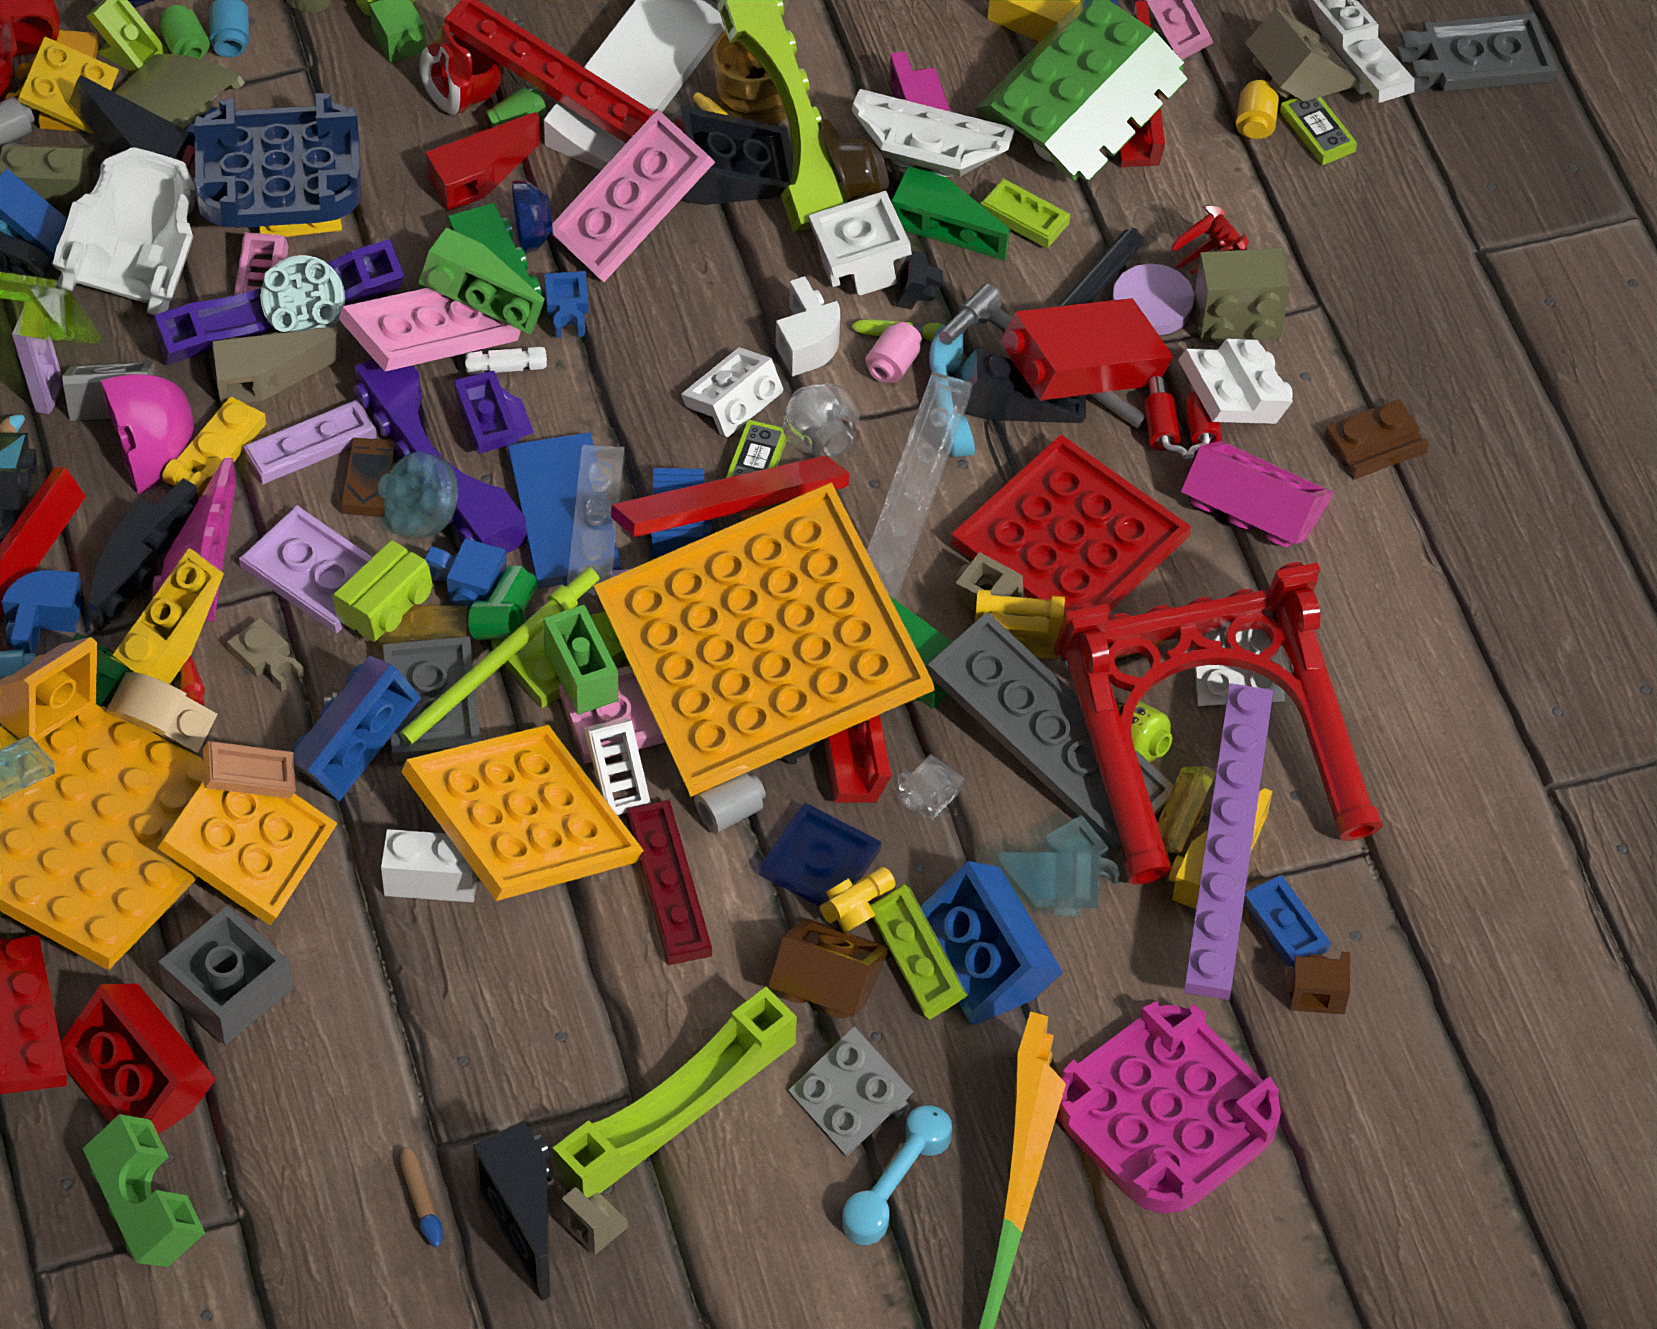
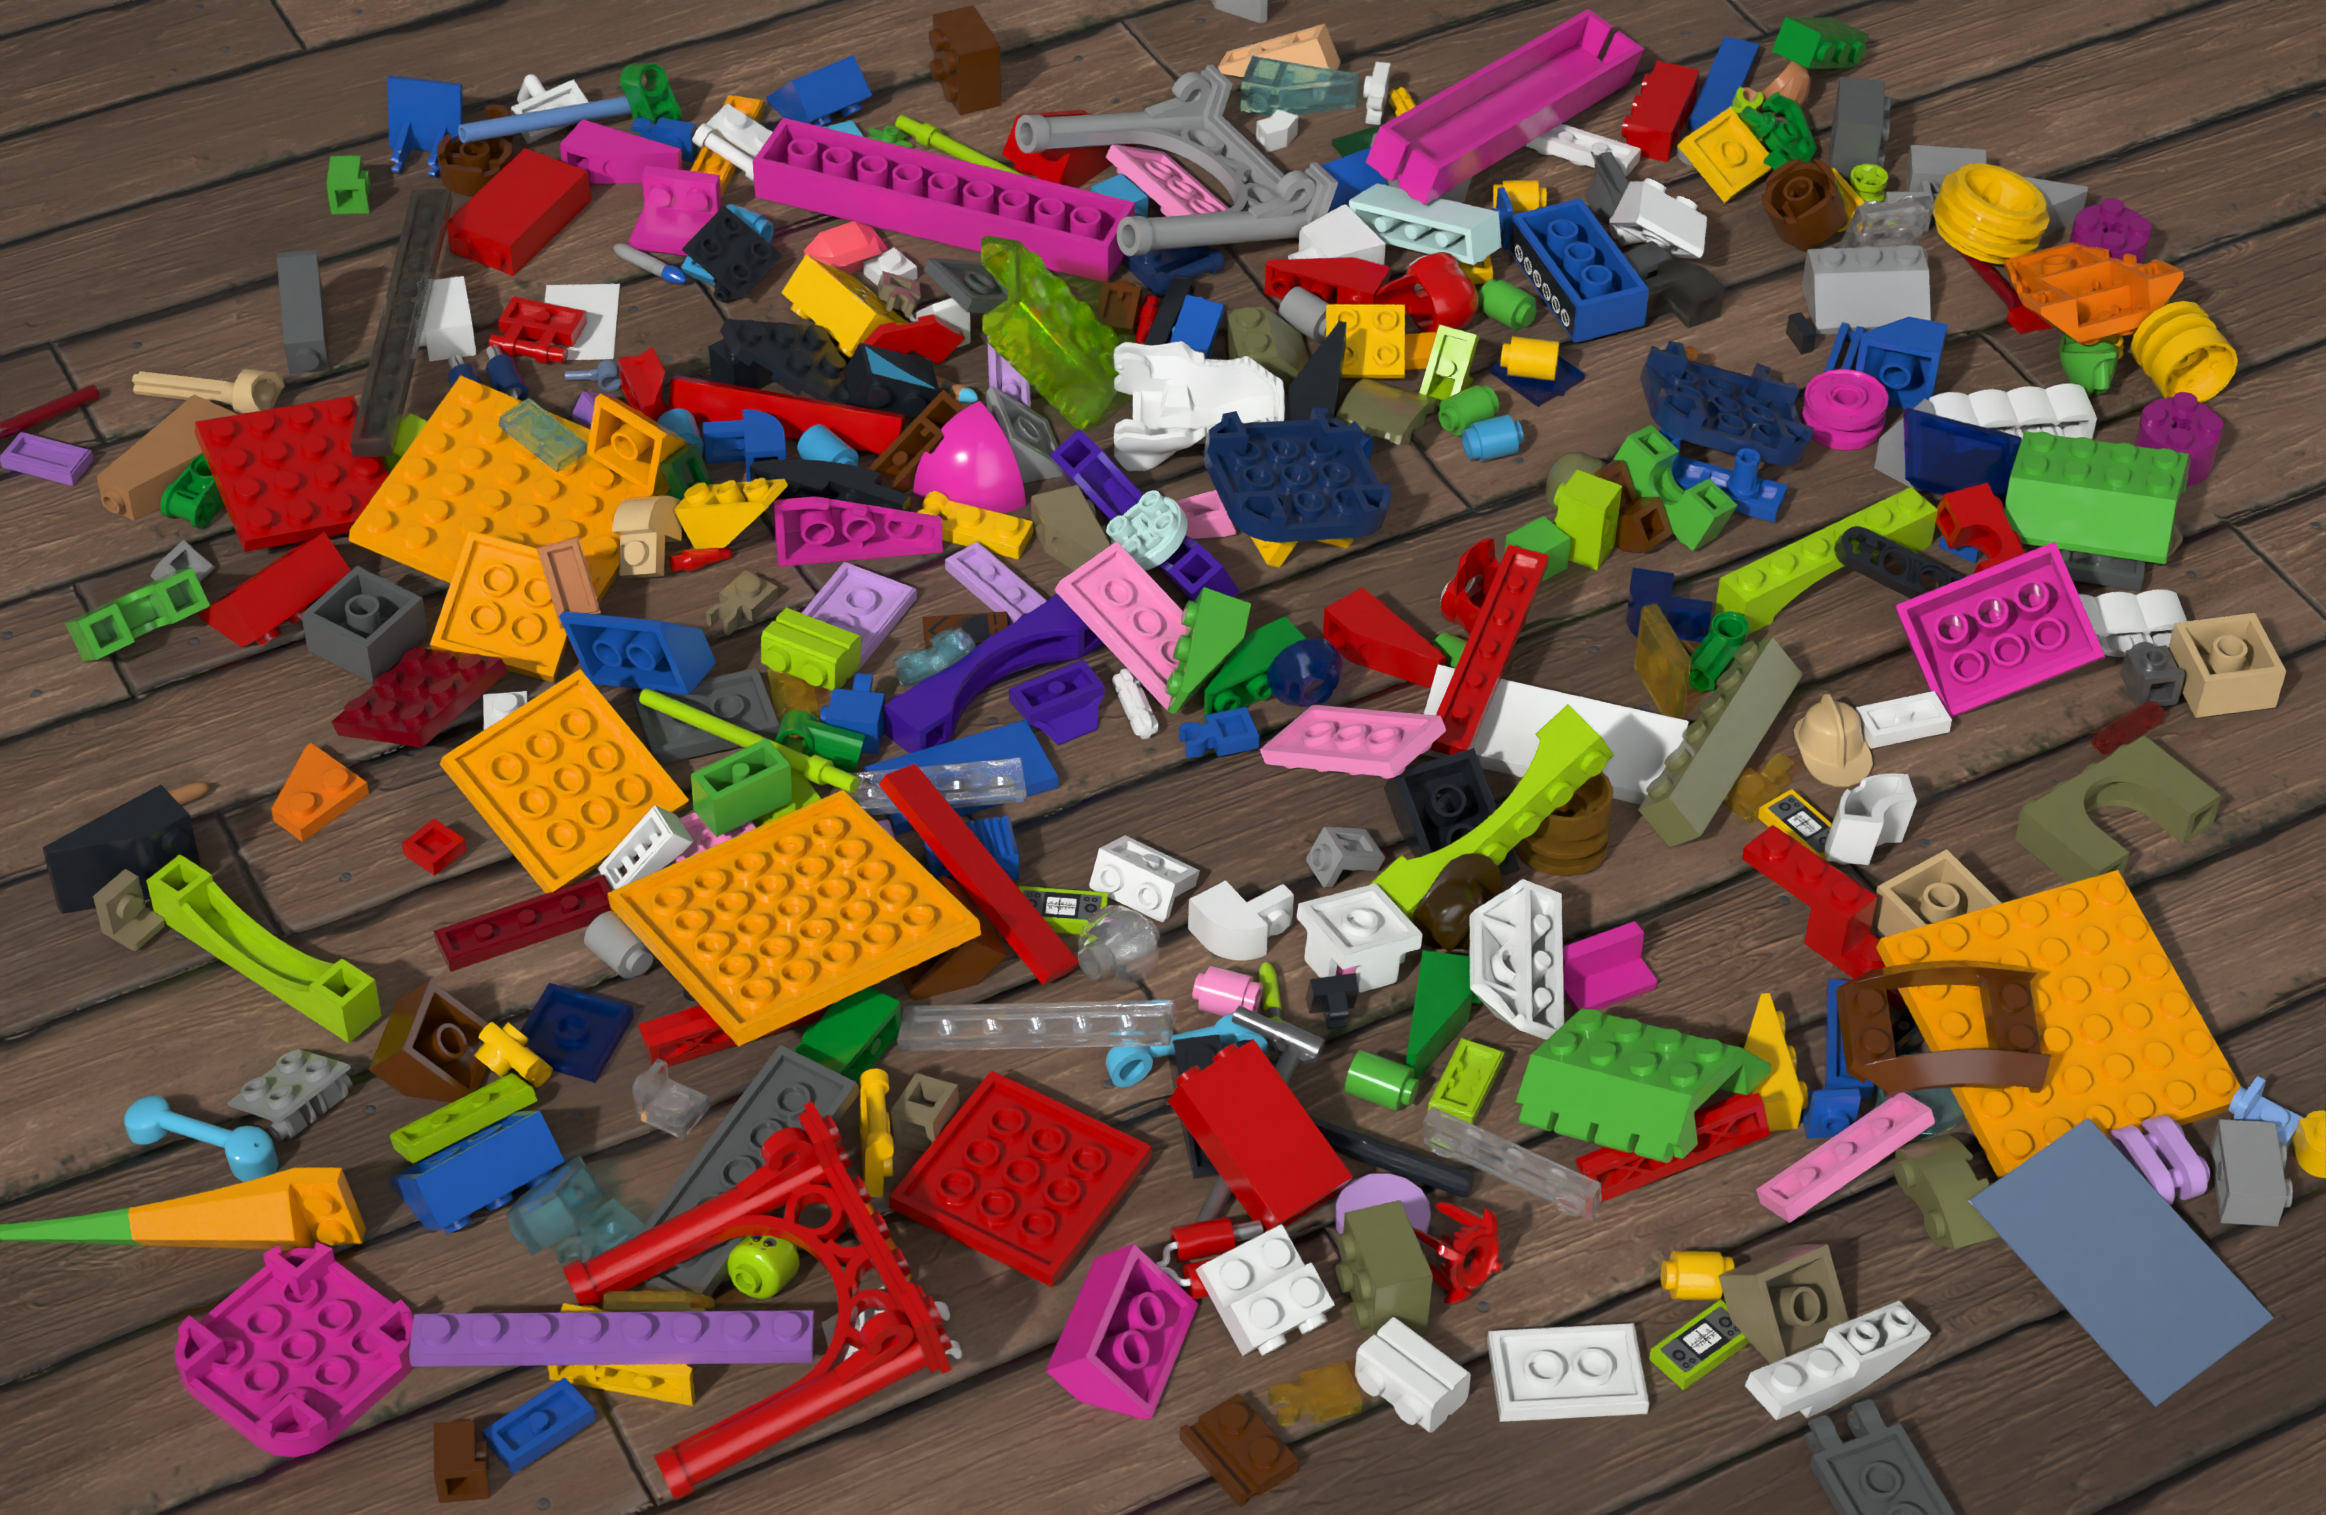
camera: 80 degrees right, 10 degrees down
none -> light grey slope [150,540,215,583]
none -> orange wing [271,743,369,842]
none -> dark red plate [331,647,508,748]
none -> red plate [402,818,467,876]
none -> dark azure brick [797,425,859,466]
none -> reddish brown slope [868,390,965,493]
none -> clear yellow plate [1268,1362,1362,1426]
none -> light grey bracket [1306,826,1385,888]
none -> bright green brick [1345,1049,1419,1112]
none -> white brick [1355,1317,1471,1433]
none -> clear plate [1423,1106,1601,1221]
none -> white tile [1487,1323,1649,1422]

